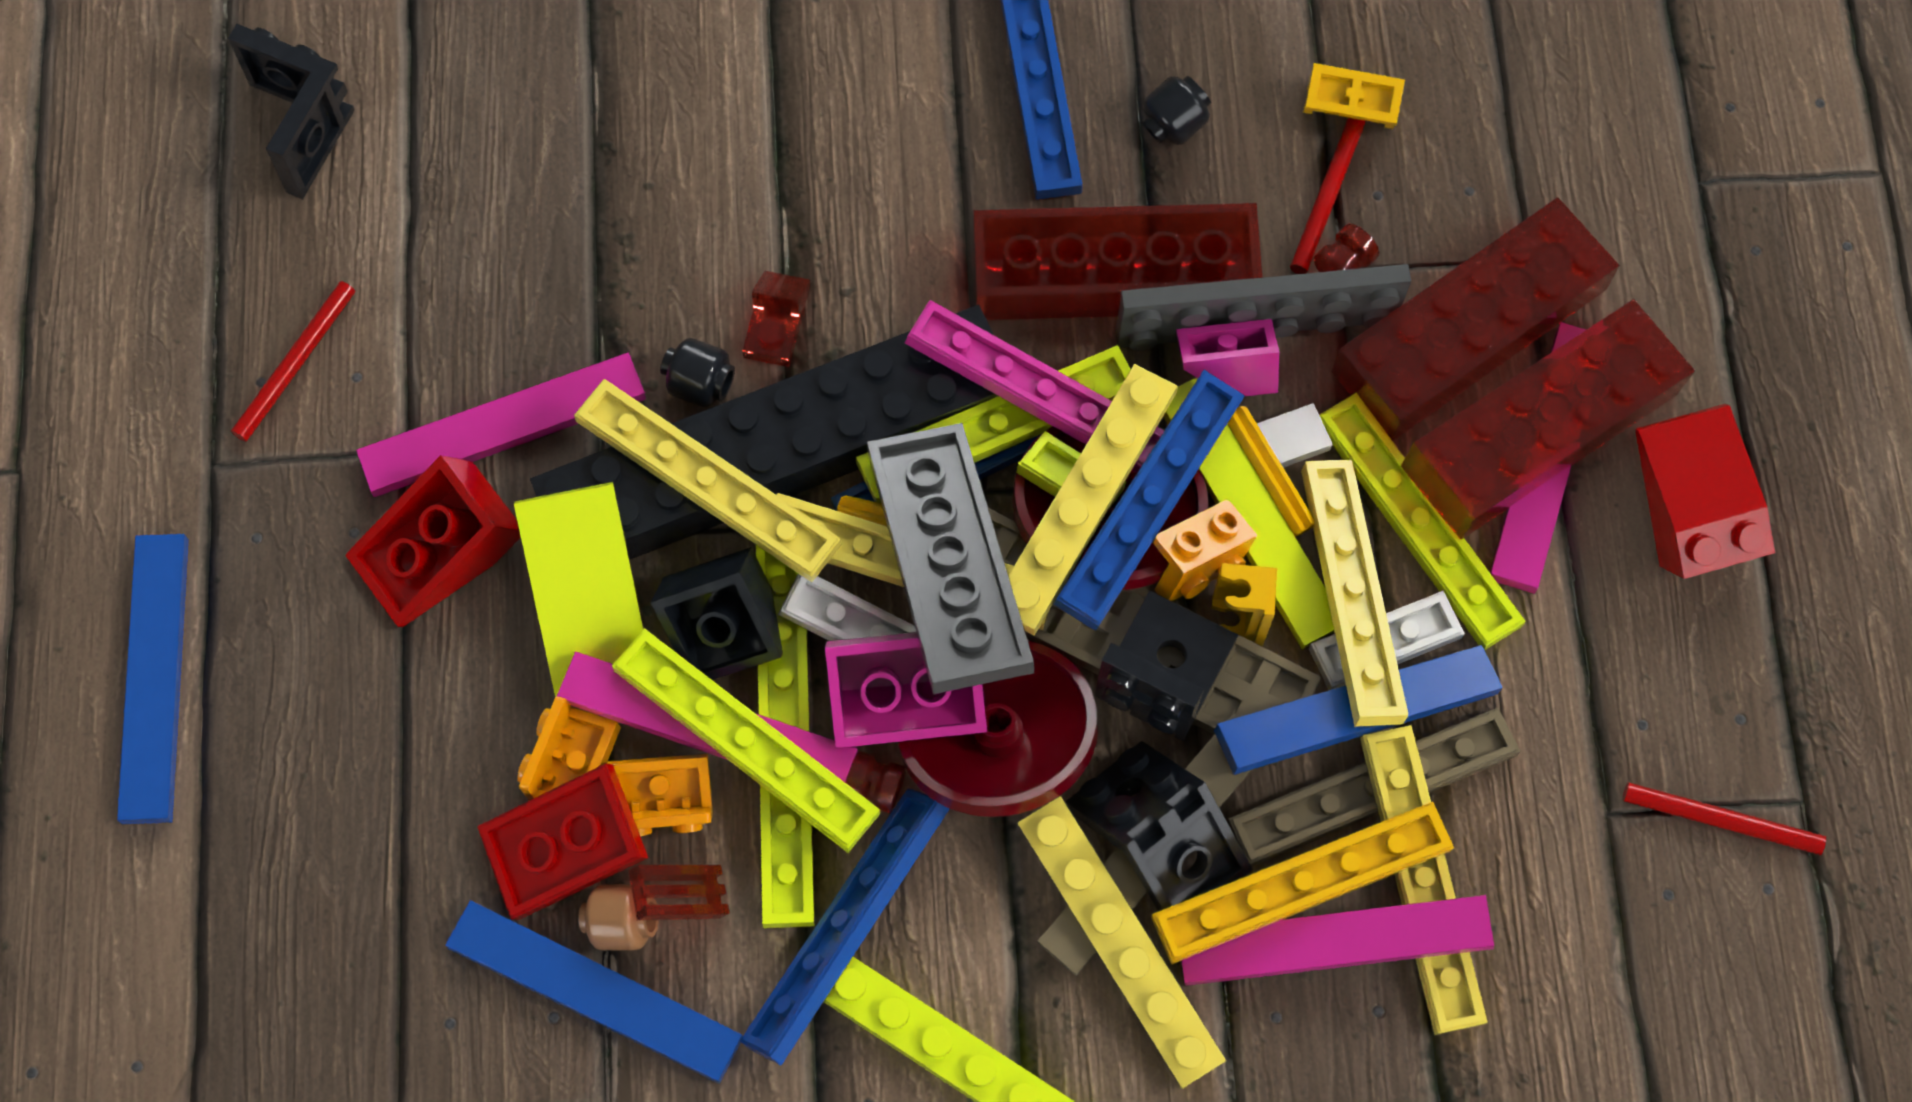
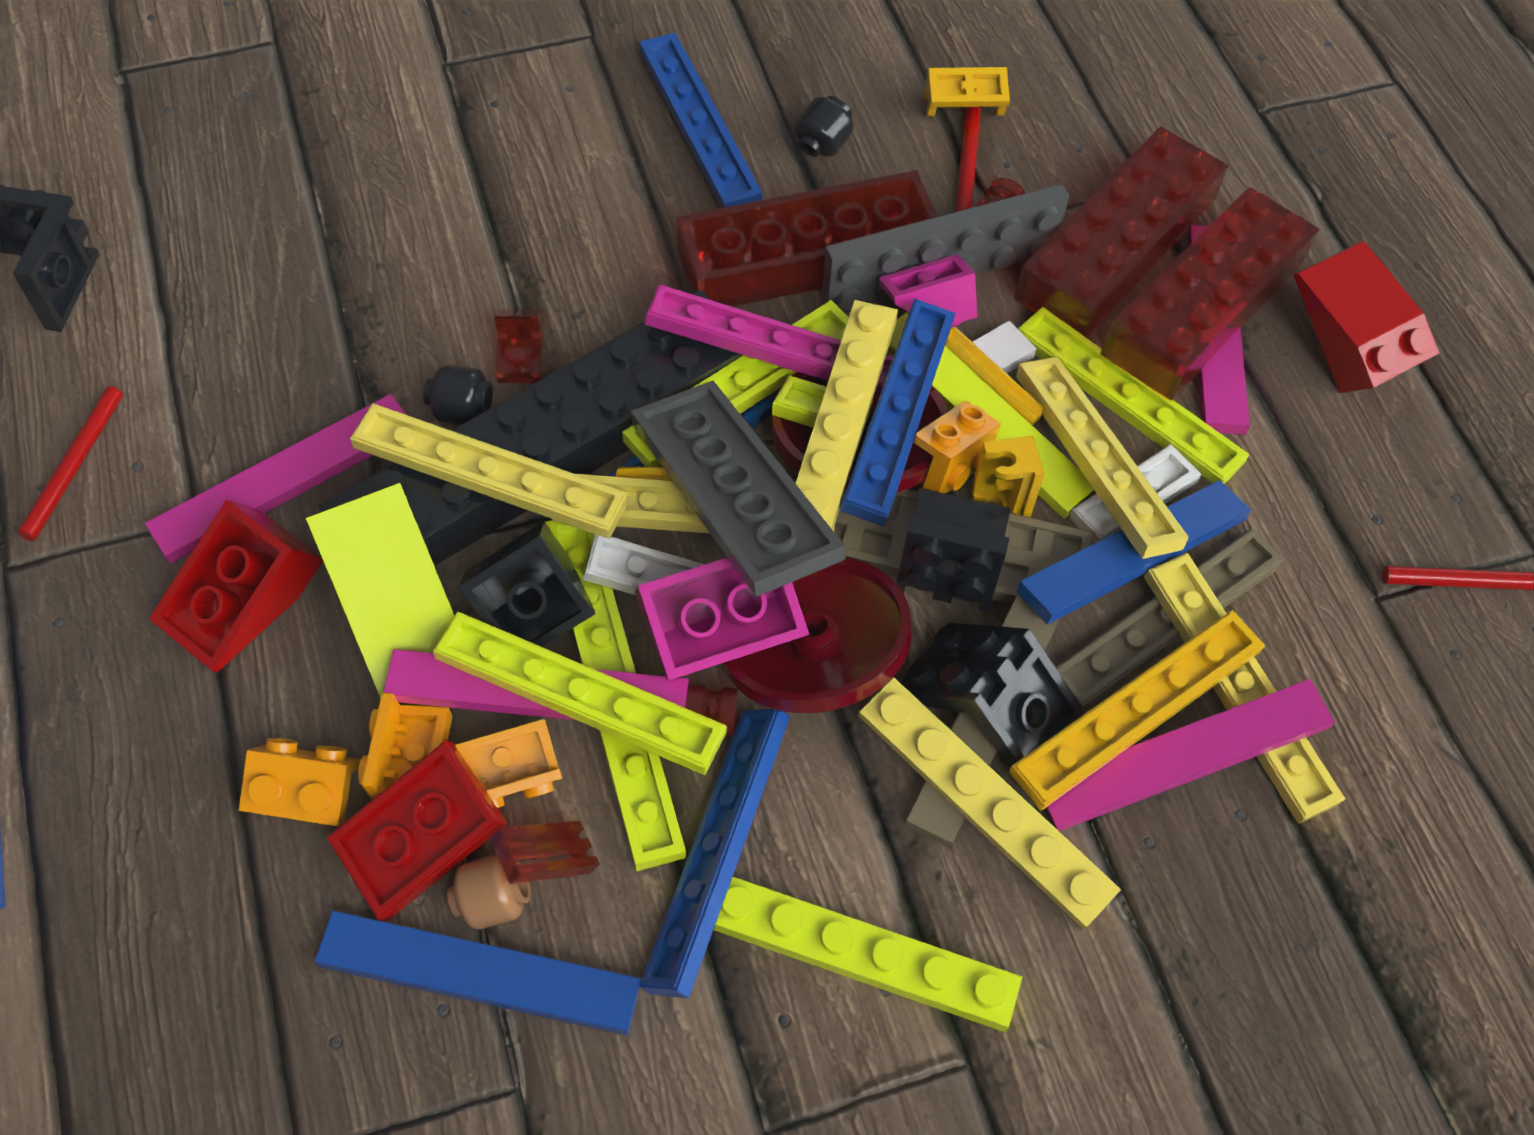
camera: 15 degrees left, 10 degrees down
none -> light orange bracket [239,738,361,826]

